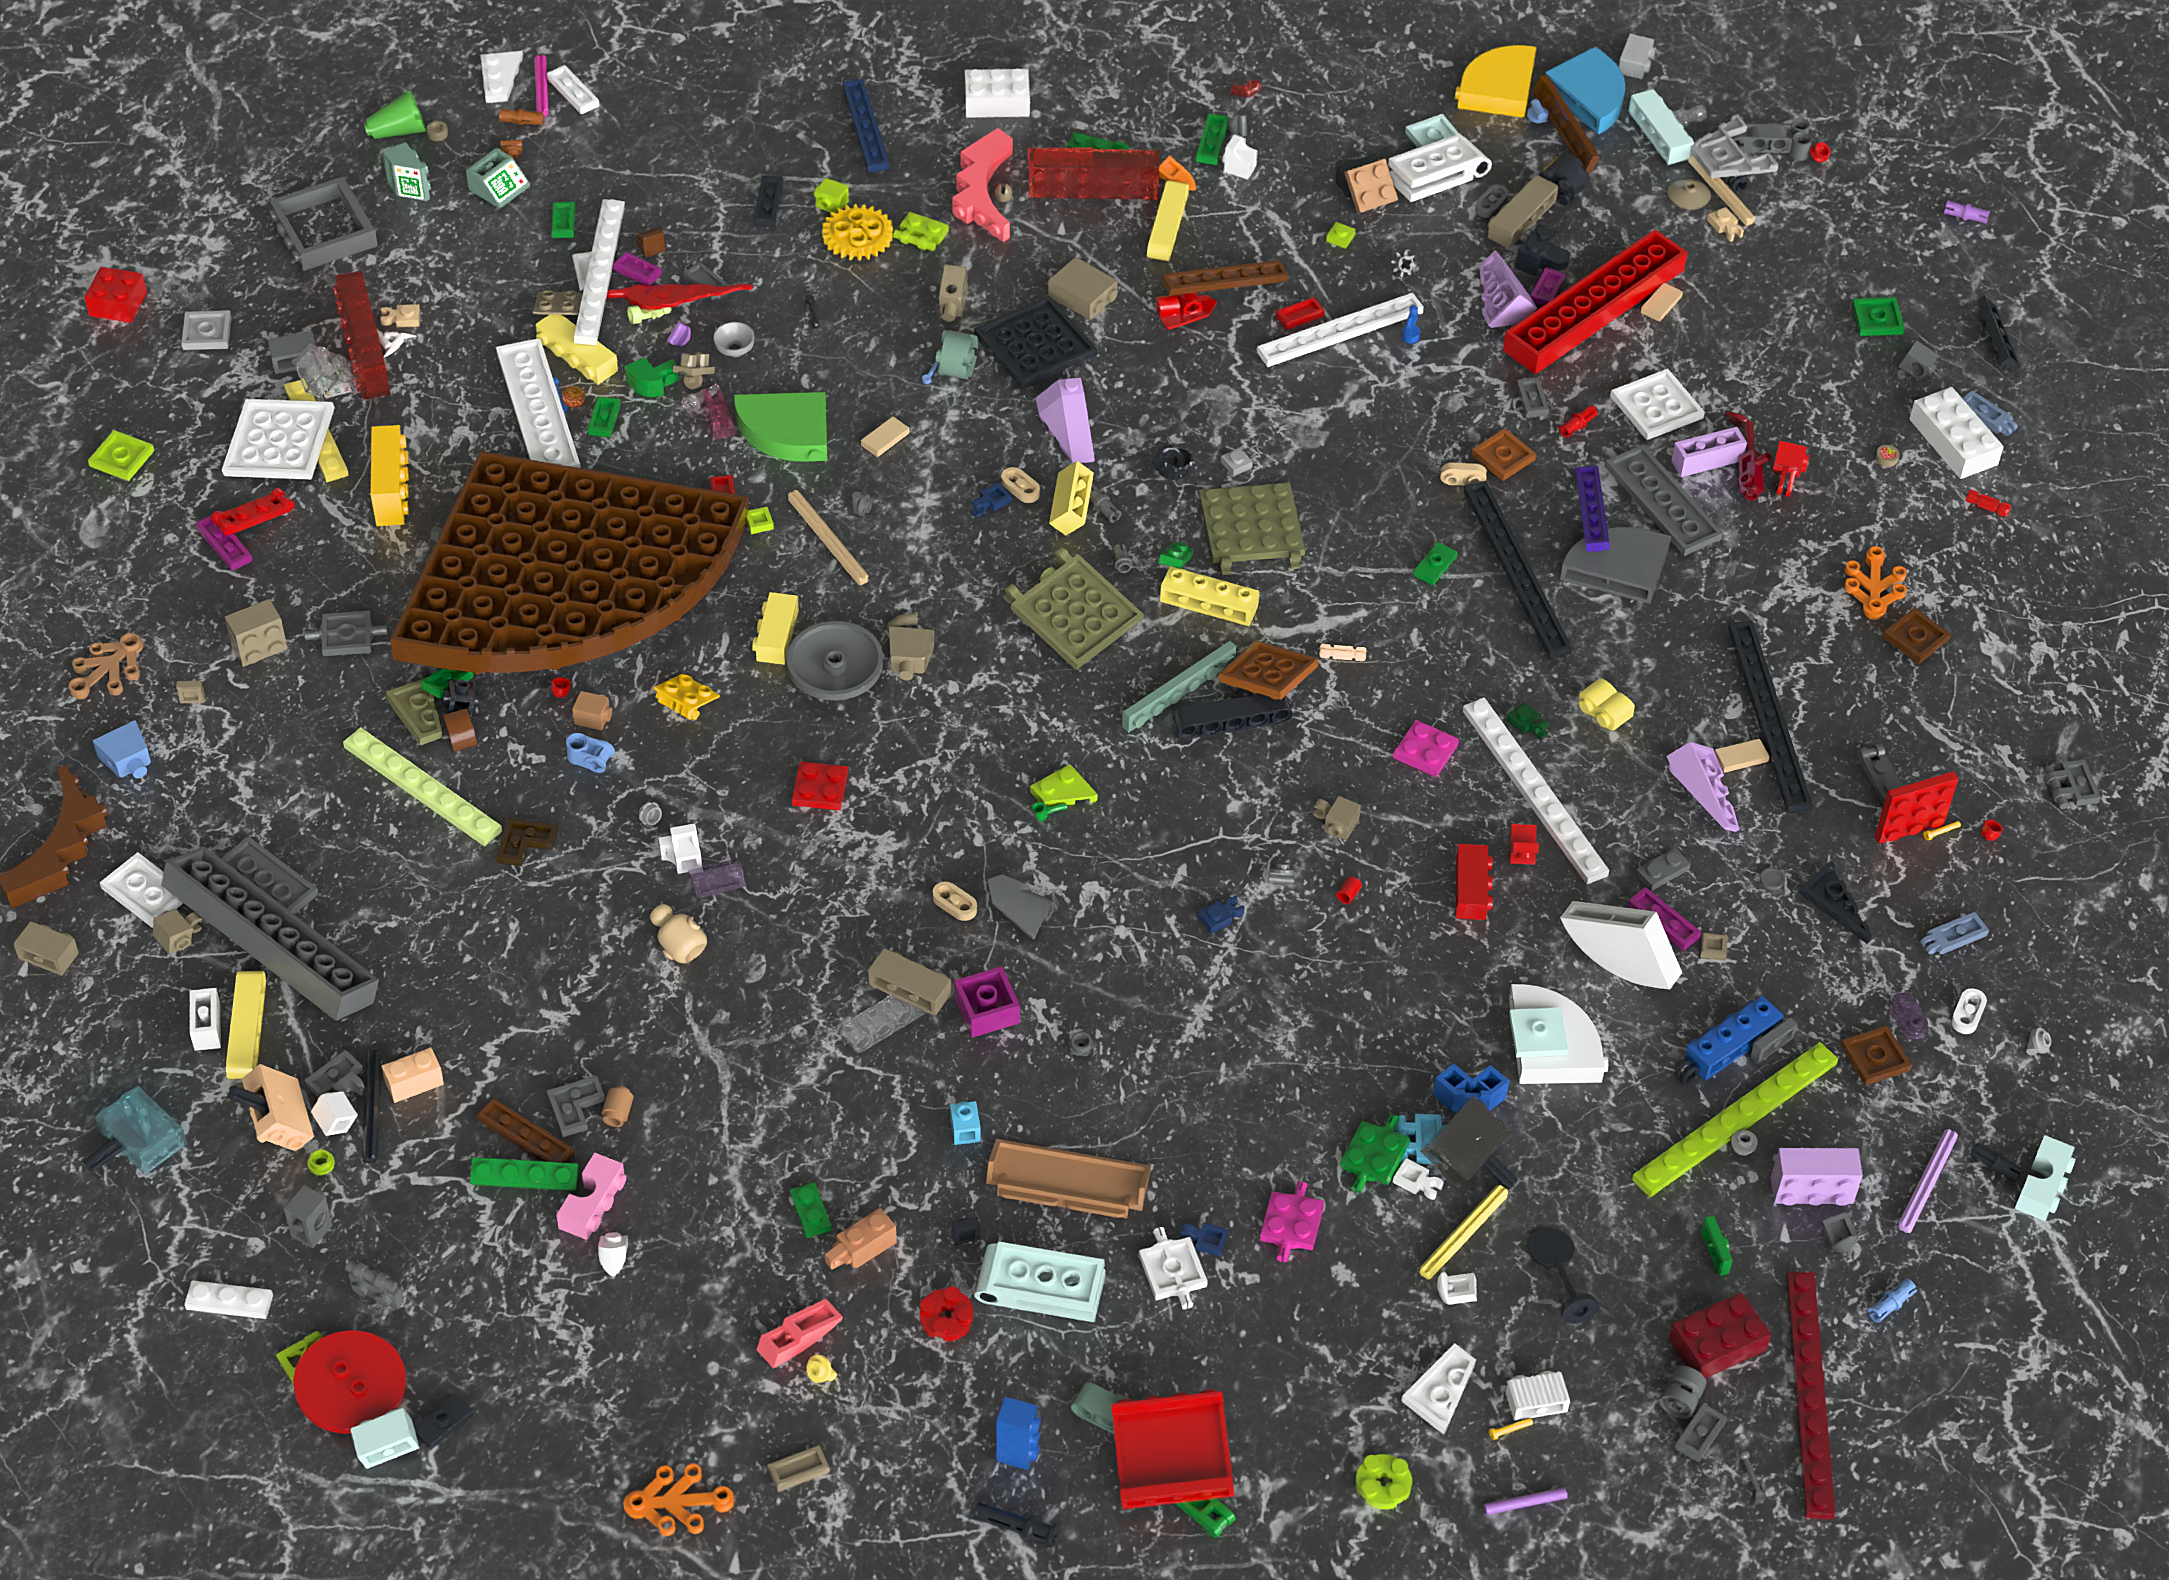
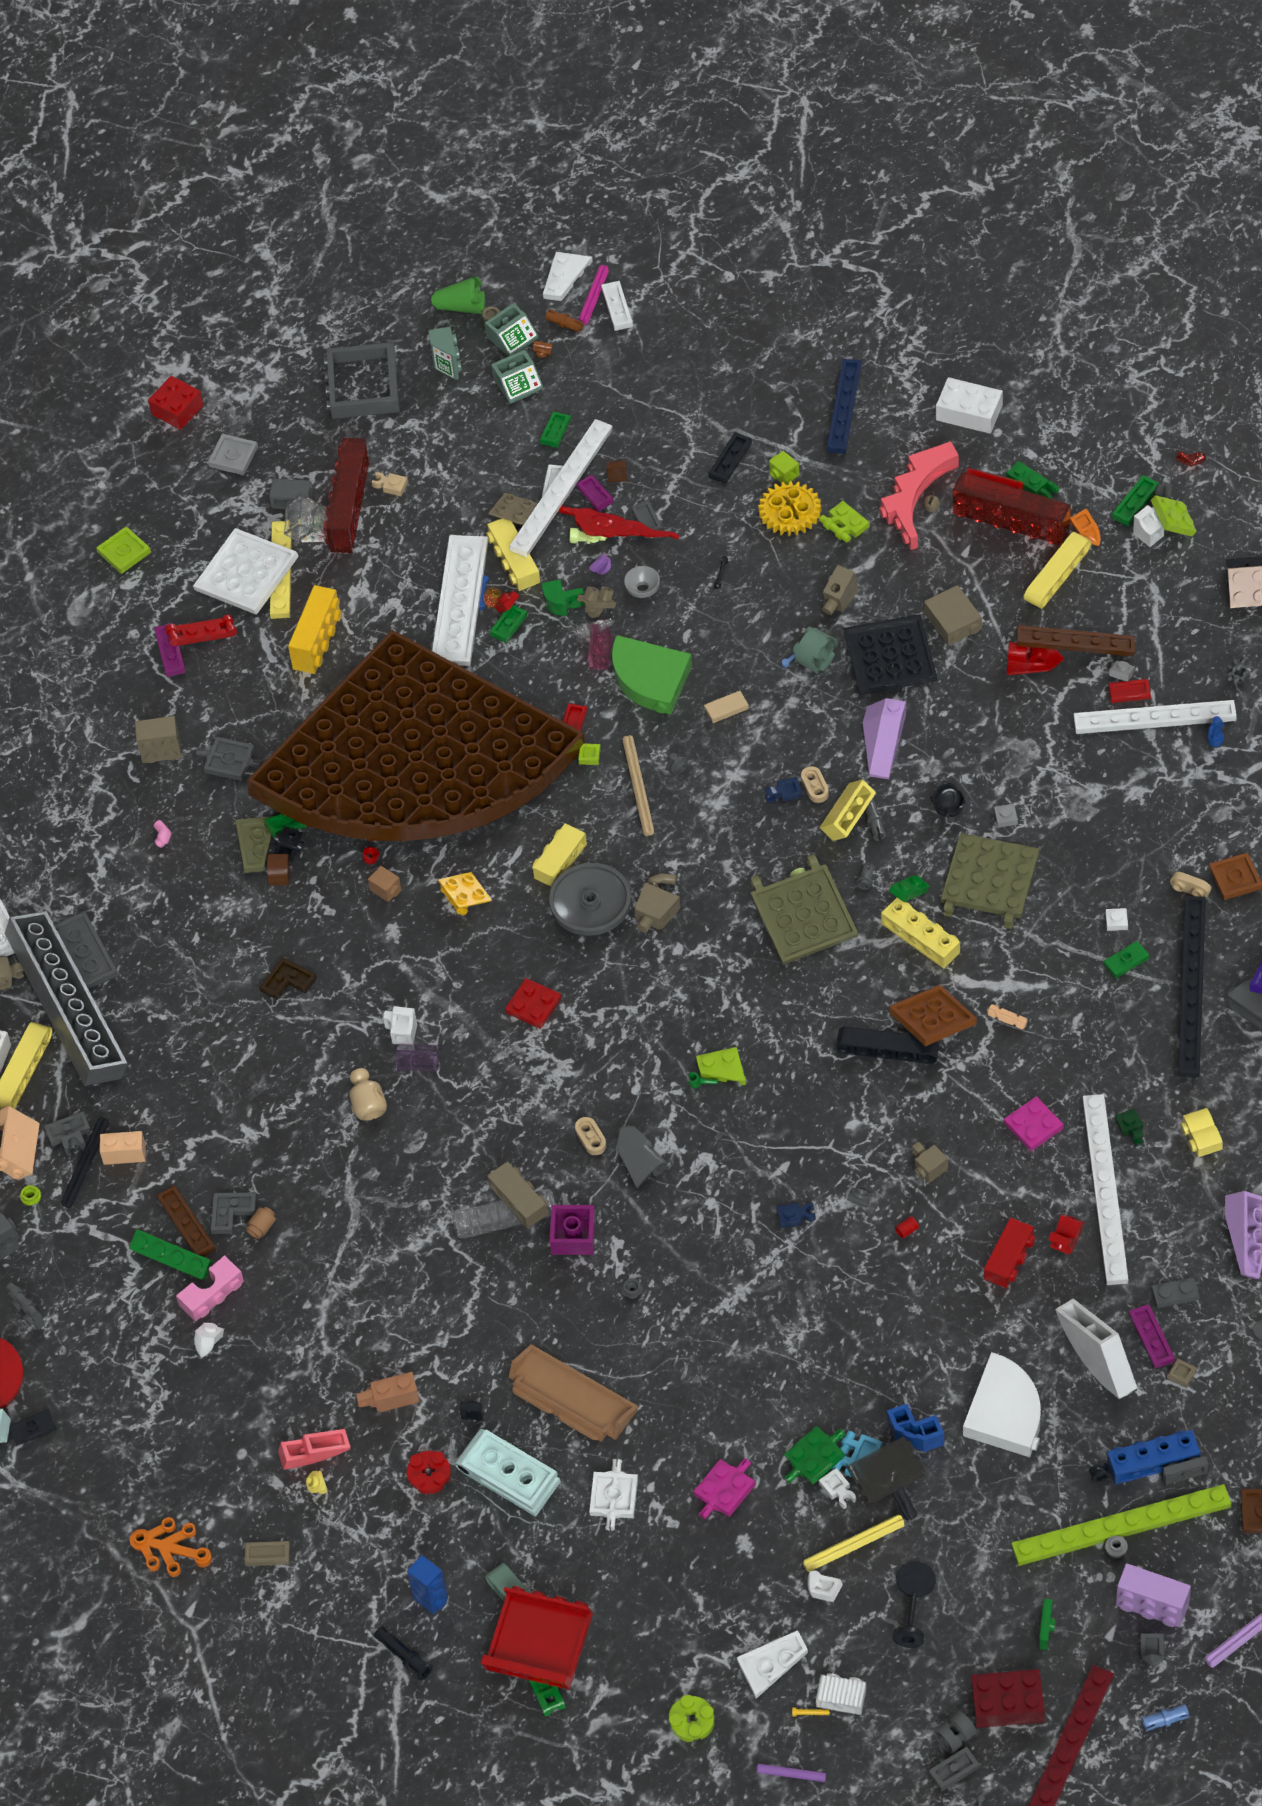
camera: 30 degrees right, 5 degrees up
medium nougat plant [69,633,144,699] -> none
medium blue torso [93,720,151,778] -> none
dark tan tile [176,681,205,703] -> none
white brick [311,1091,357,1136] -> none
yellowish green plate [343,727,502,846] -> none
white piece [375,328,415,359] -> none
medium blue piece [566,733,615,773] -> none
light grey plate [639,802,662,825] -> none
green plate [790,1182,832,1238] -> none
medium azure brick [950,1101,980,1145] -> none
sand green plate [1122,641,1237,733] -> none
dark blue plate [1179,1222,1229,1257] -> none
lime plate [1326,222,1356,249] -> none
light aqua plate [1509,1007,1569,1057] -> none
none -> bright pink arm [154,820,171,848]
none -> slope [485,303,539,357]
none -> red plate [494,591,519,613]
none -> white plate [1106,908,1128,931]
none -> light grey plate [1109,661,1135,682]
none -> lime plate [1151,495,1197,537]

